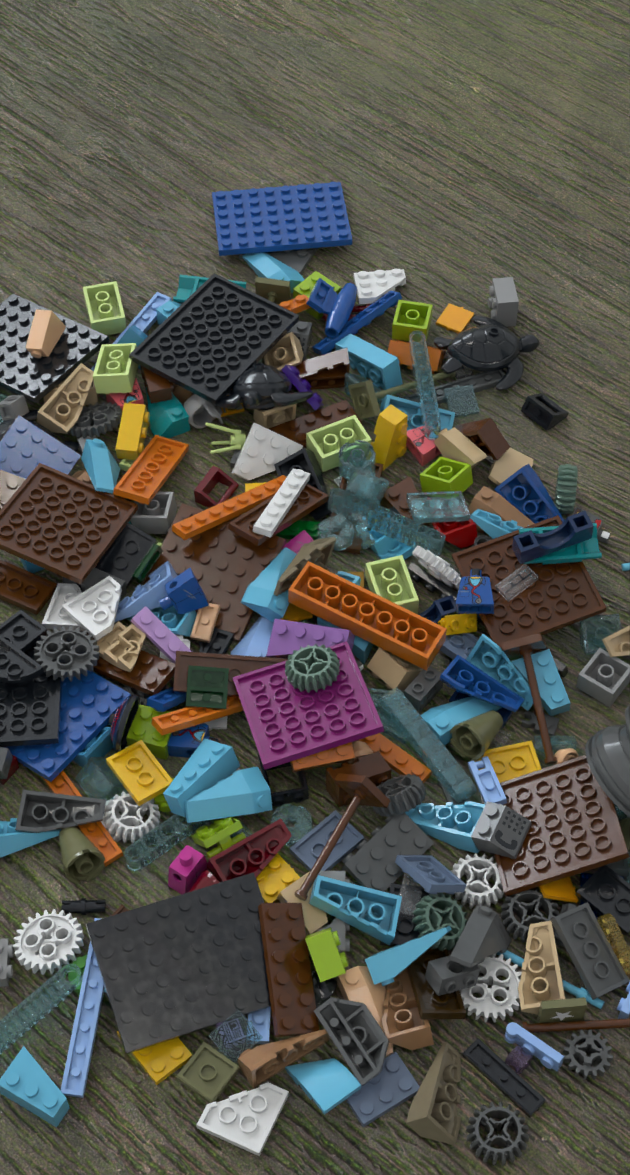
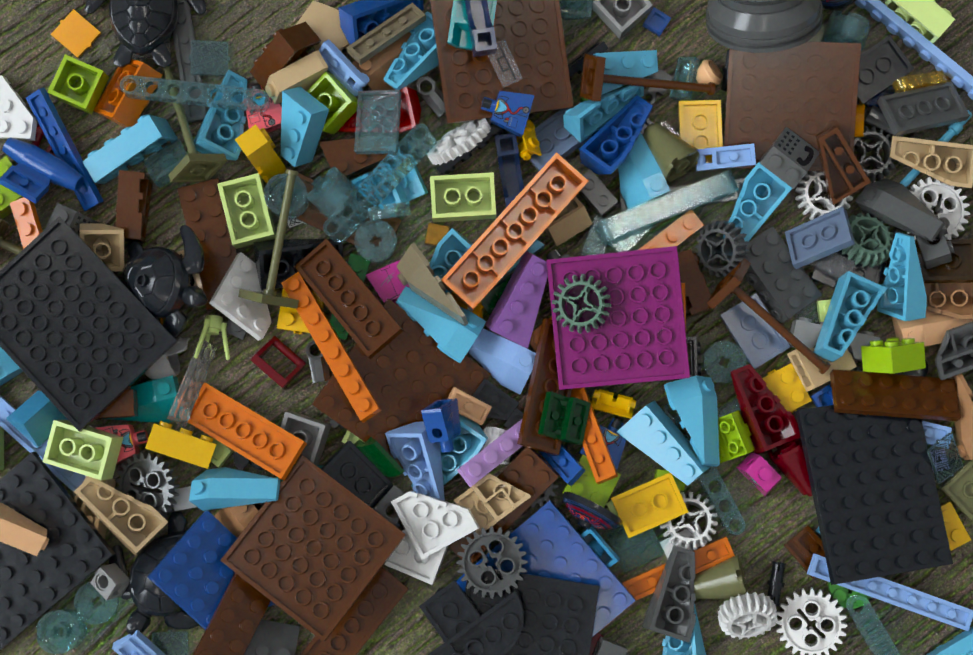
camera: 80 degrees left, 30 degrees up
white plate [253,468,310,538] -> none
dark purple plate [281,365,324,411] -> none
none -> clear plate [167,341,217,427]
none -> olive tile [238,169,299,309]
none -> medium azure wedge [280,86,329,167]
none -> light blue plate [319,39,370,96]
none -> dark tan plate [347,2,426,65]
none -> yellow hinge [591,389,636,419]
none -> blue tile [642,7,671,37]
none -> white gear [718,592,778,639]
none -> reddish brown wedge [816,125,871,205]

